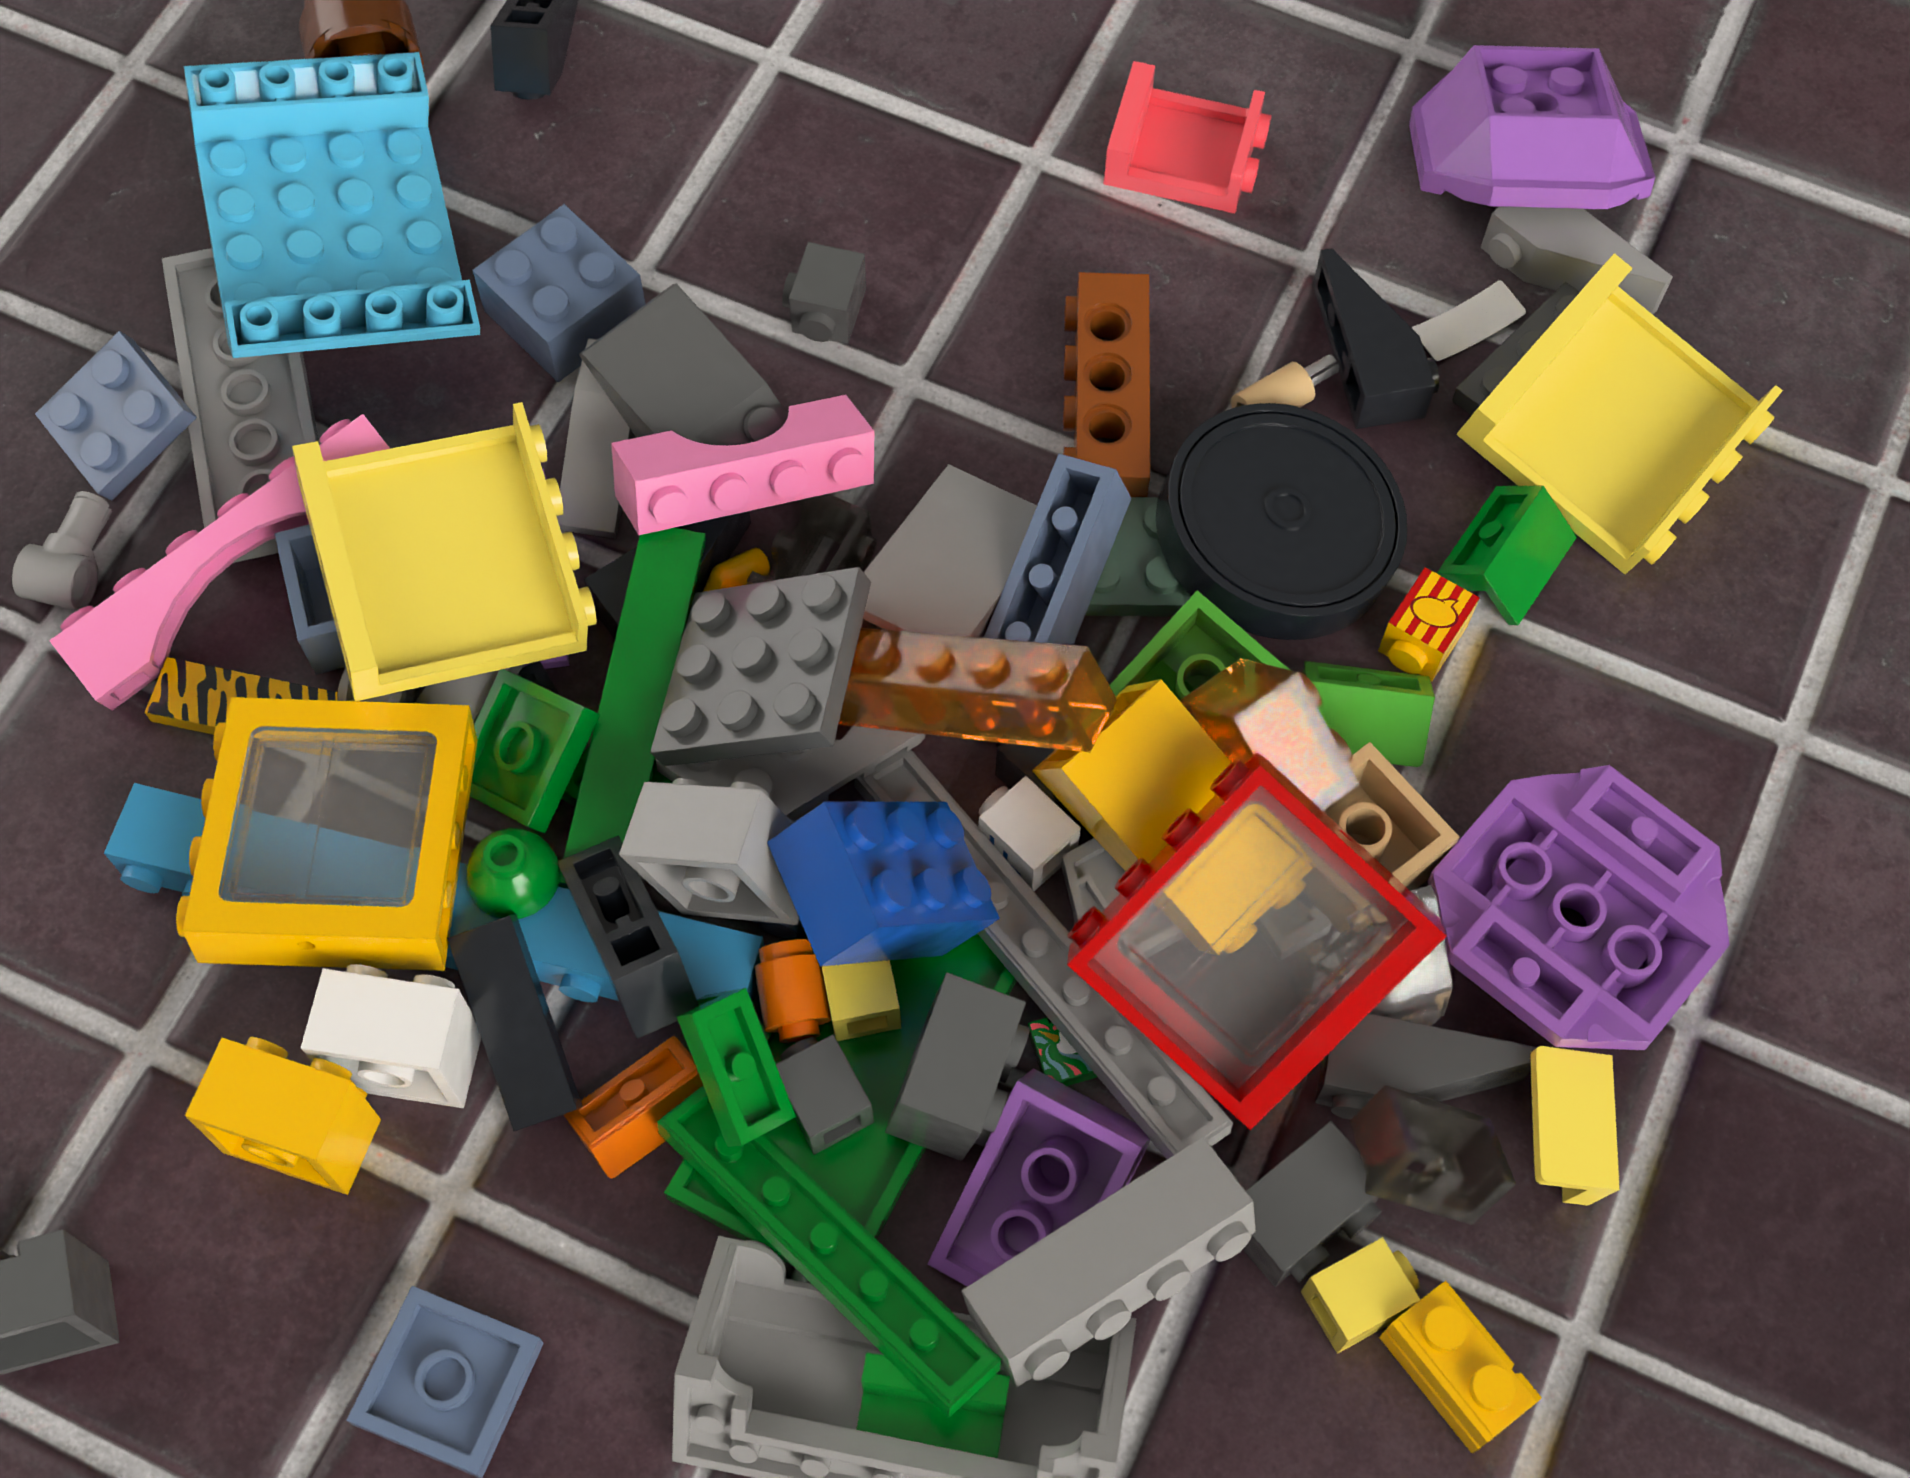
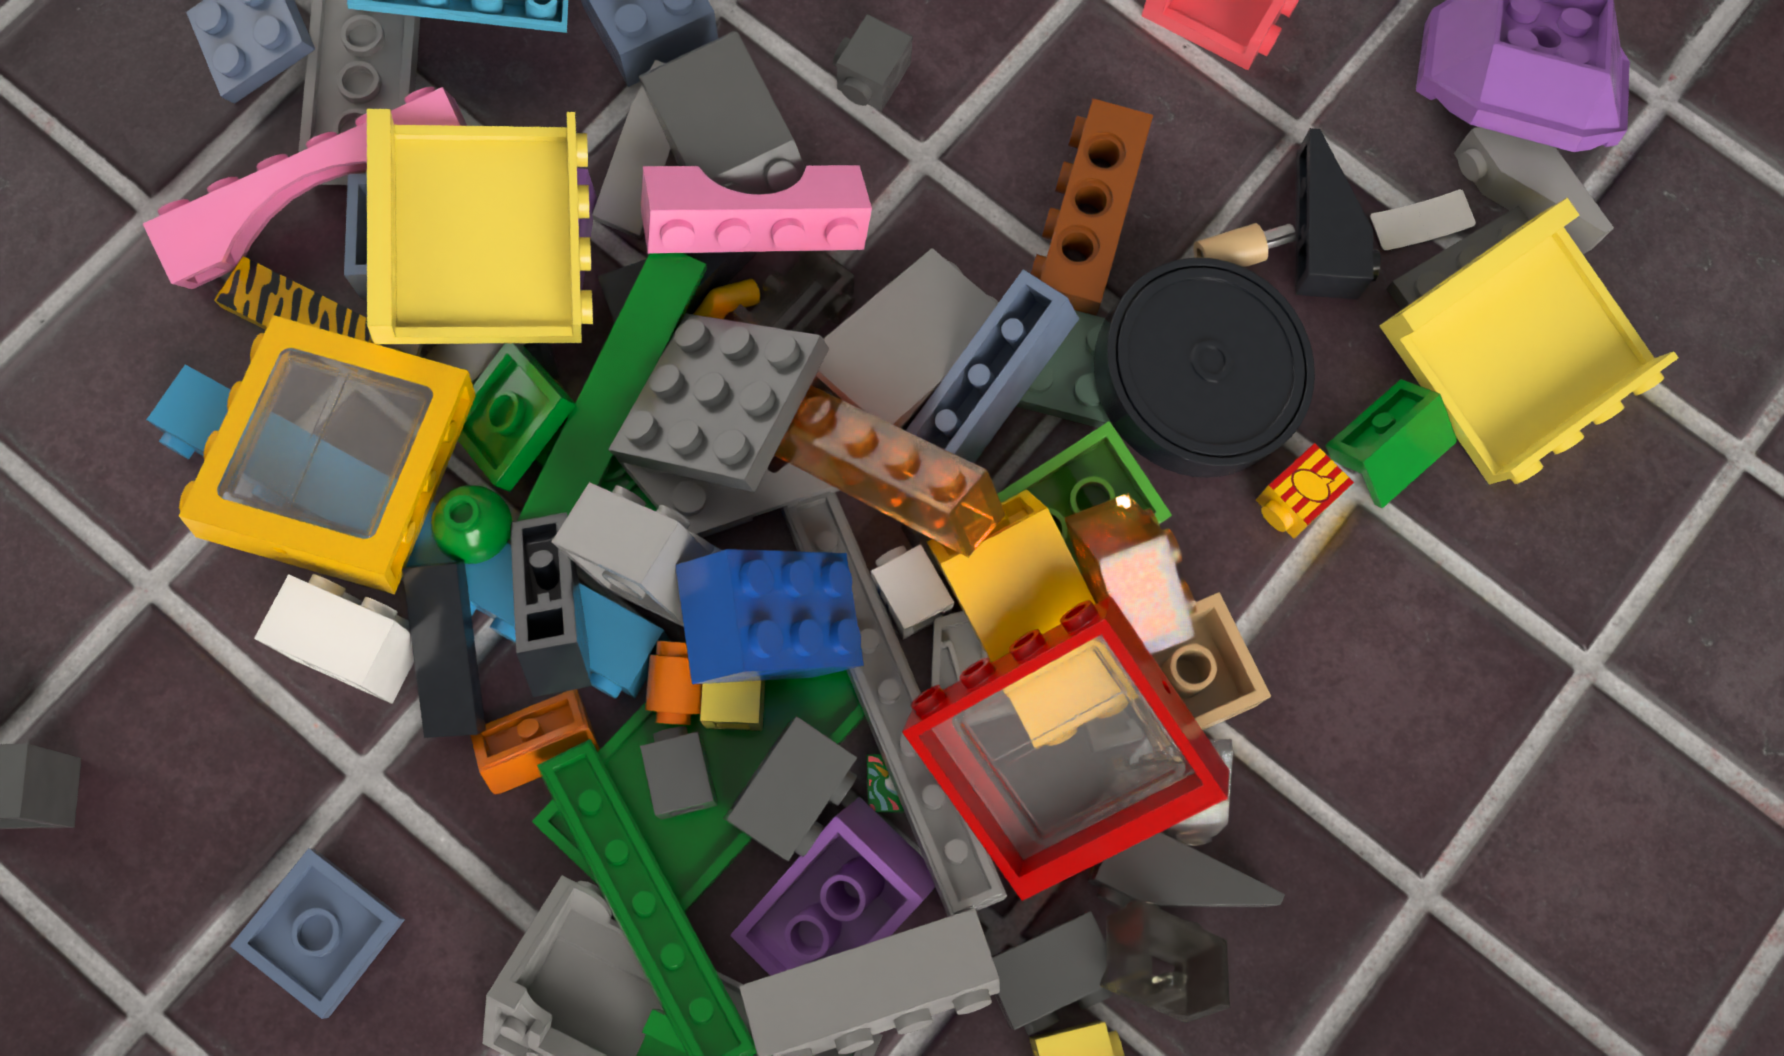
camera: 10 degrees right, 10 degrees up
light grey pin [12,491,112,611] -> none
yellow brick [185,1037,381,1195] -> none
green panel [677,988,796,1147] -> none
bright green panel [1296,661,1435,767] -> none
medium lavender piece [1427,765,1730,1050] -> none
light yellow panel [1530,1046,1620,1206] -> none

